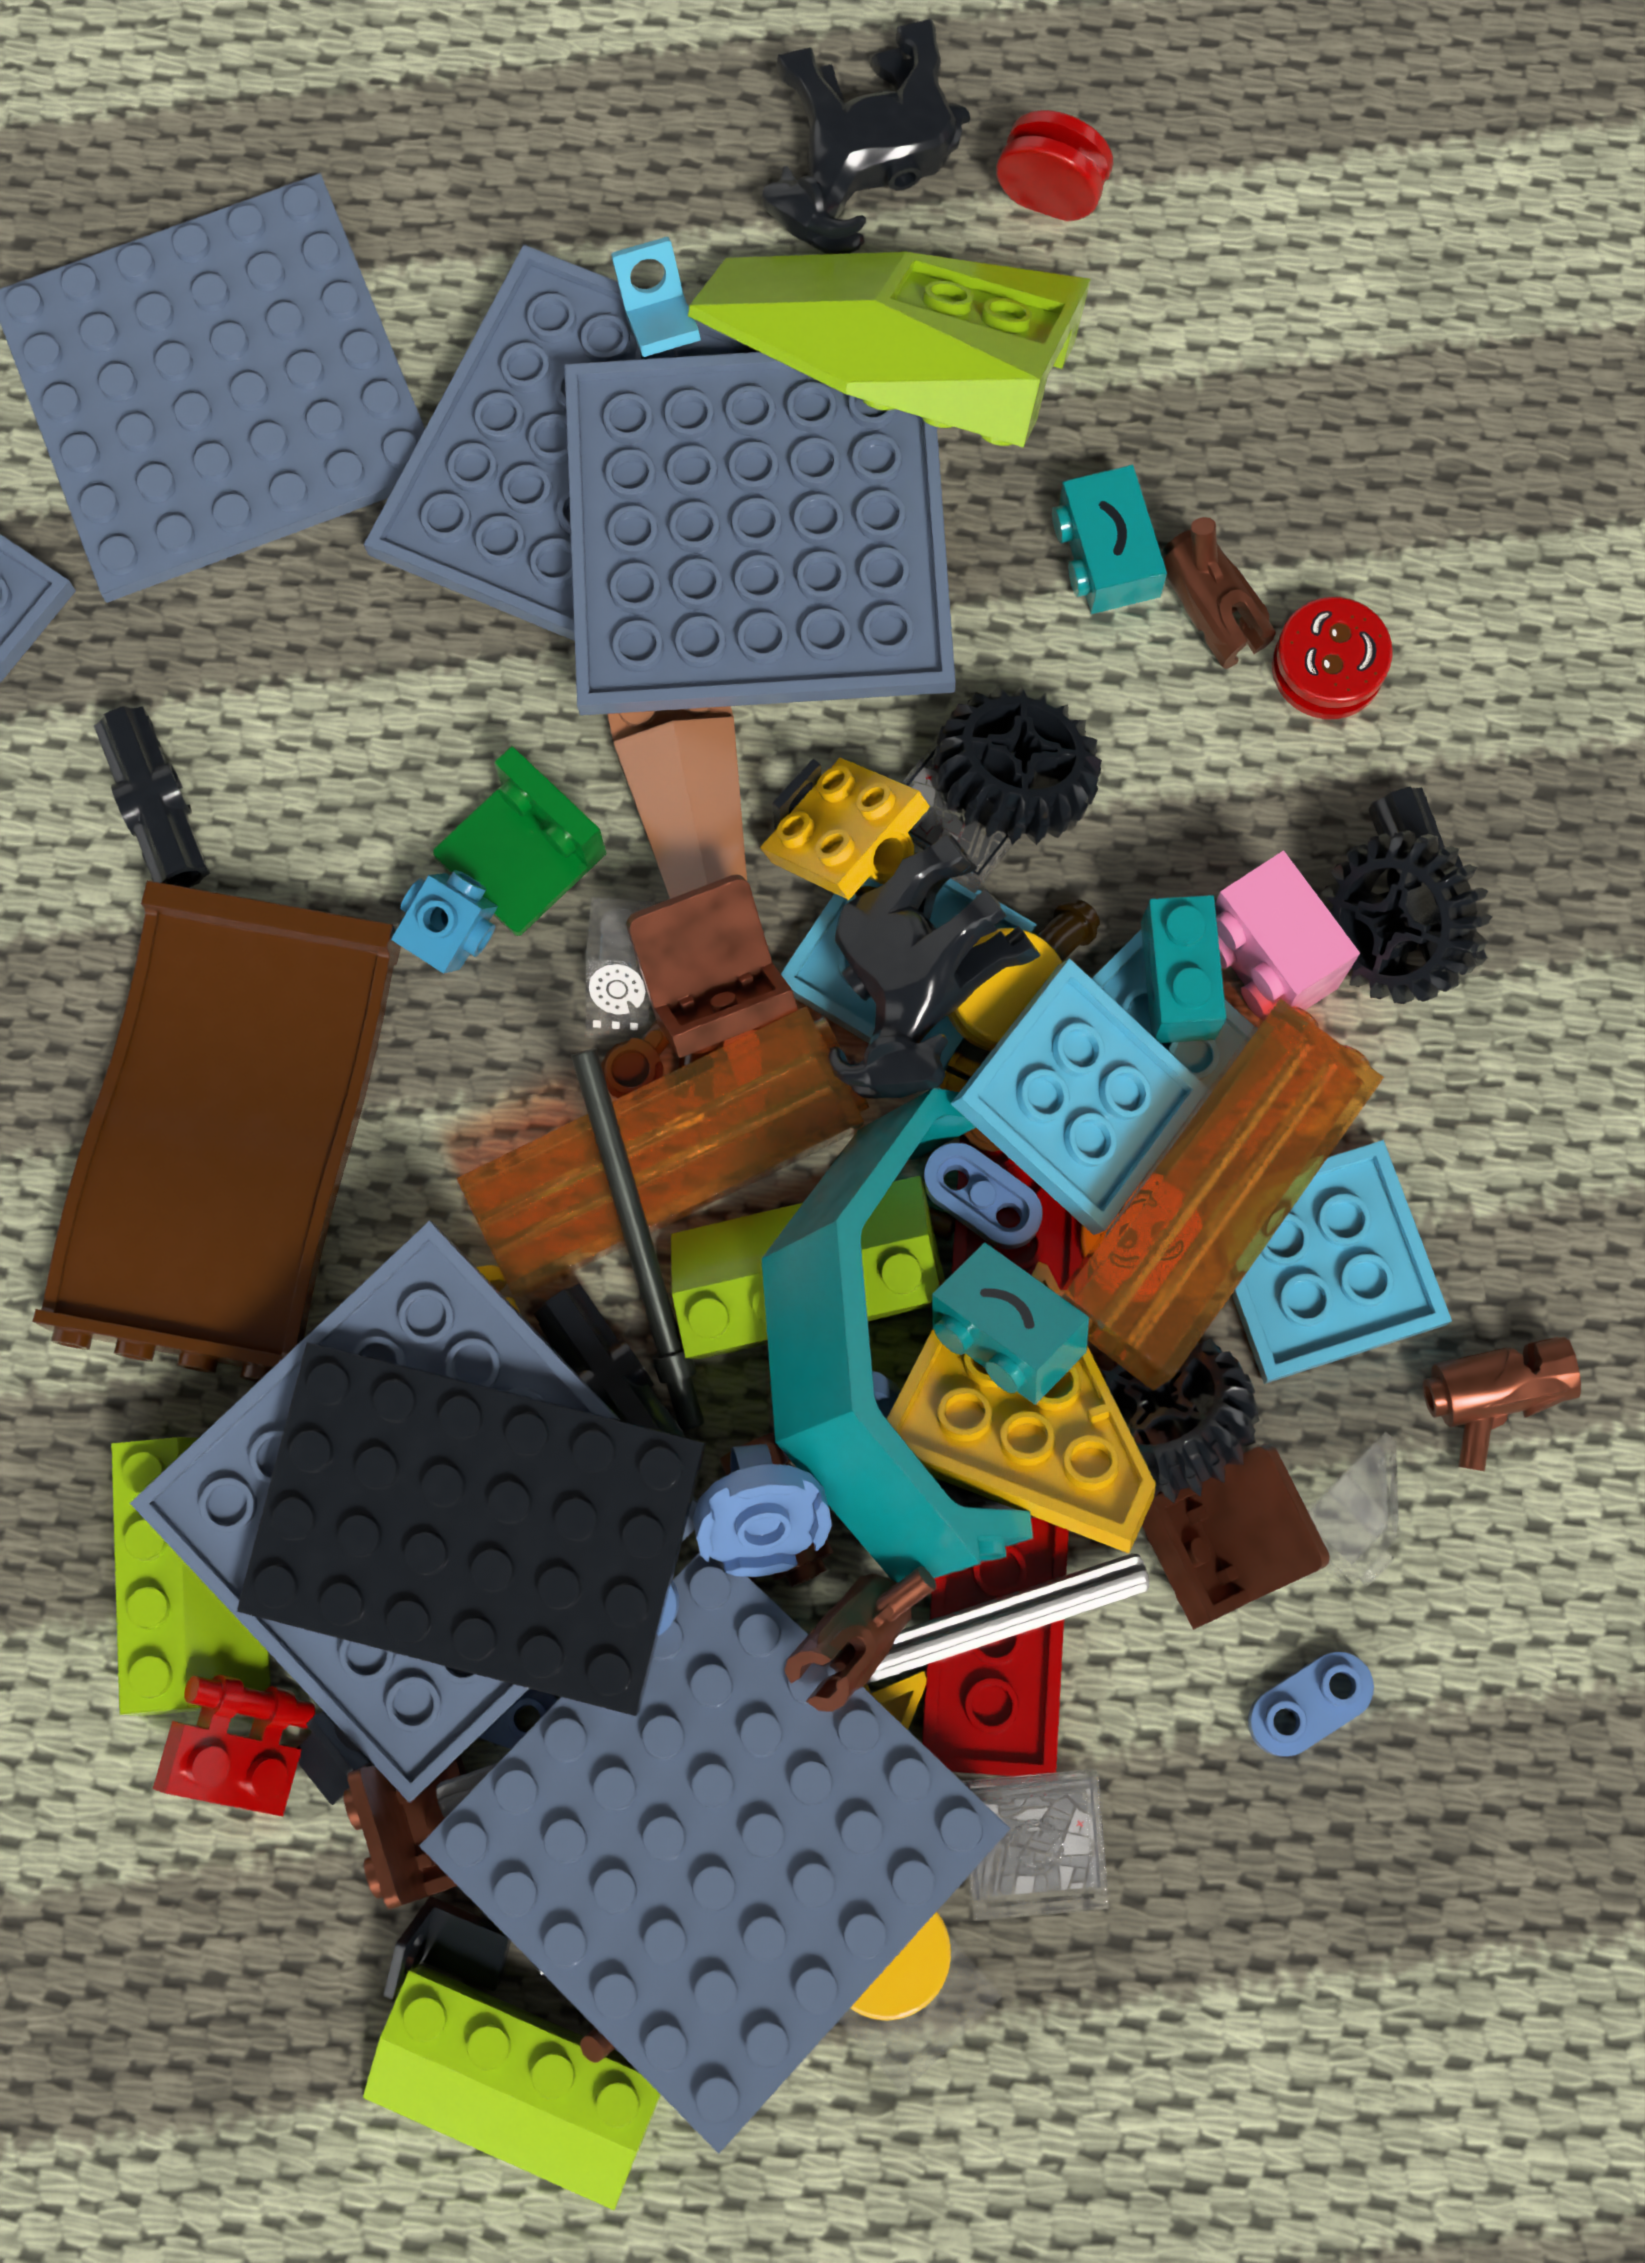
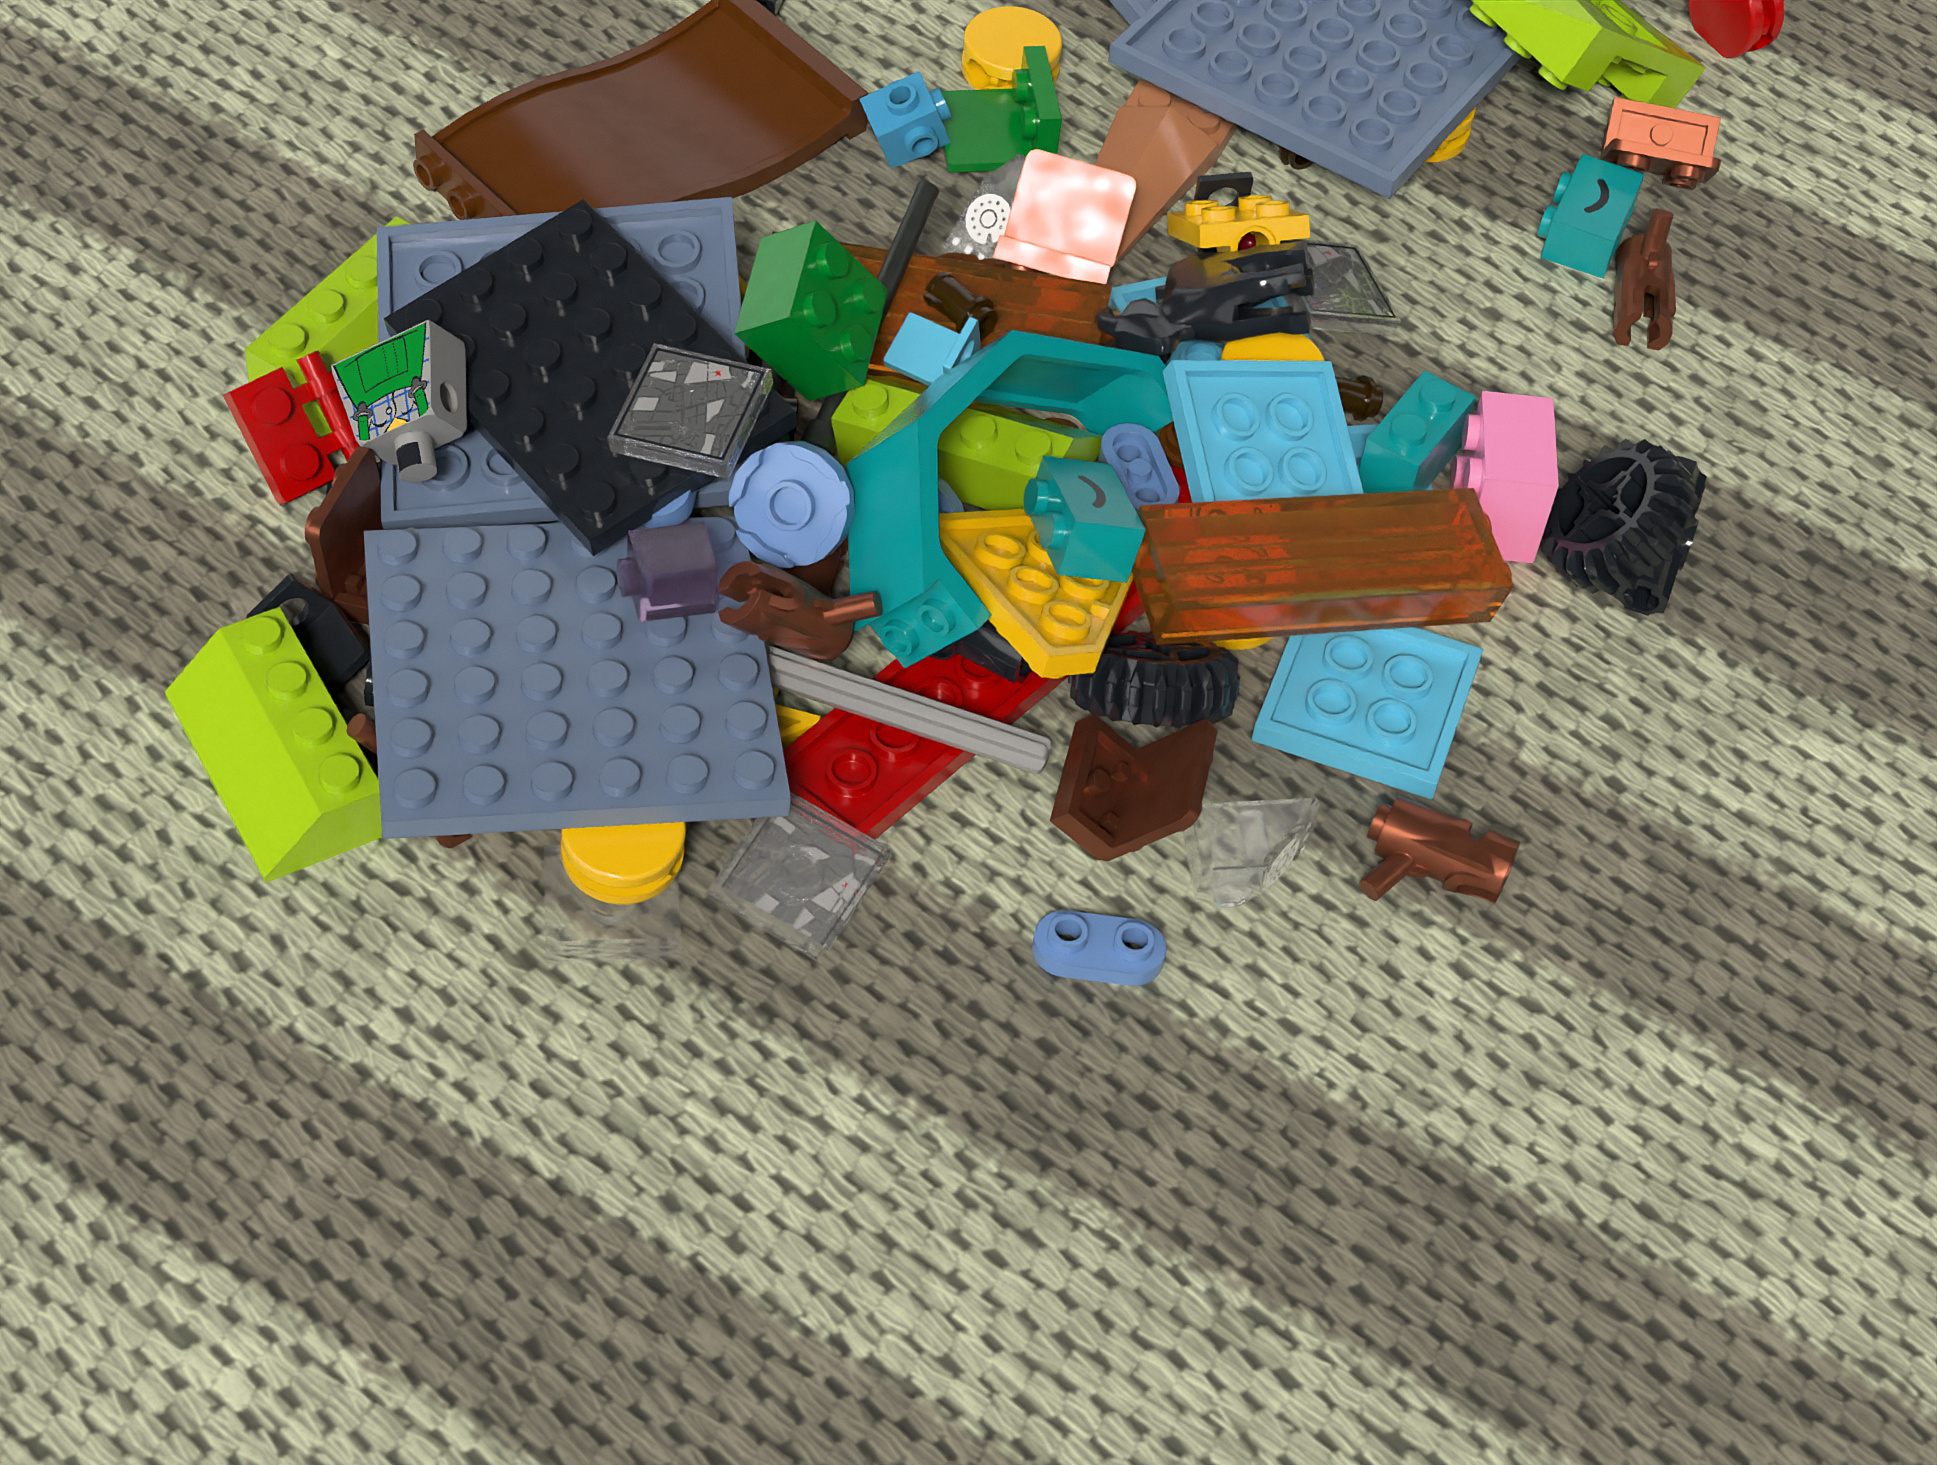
camera: 30 degrees right, 25 degrees down
black gear [933,686,1102,845] -> none
red head [1272,597,1393,719] -> none
none -> torso [331,320,467,482]
none -> tile [607,343,773,479]
none -> clear purple brick [617,522,719,622]
none -> green brick [734,220,888,401]
none -> medium azure bracket [883,312,981,386]
none -> dark brown pin [923,272,998,340]
none -> yellow head [961,6,1062,90]
none -> bracket [1600,97,1721,190]

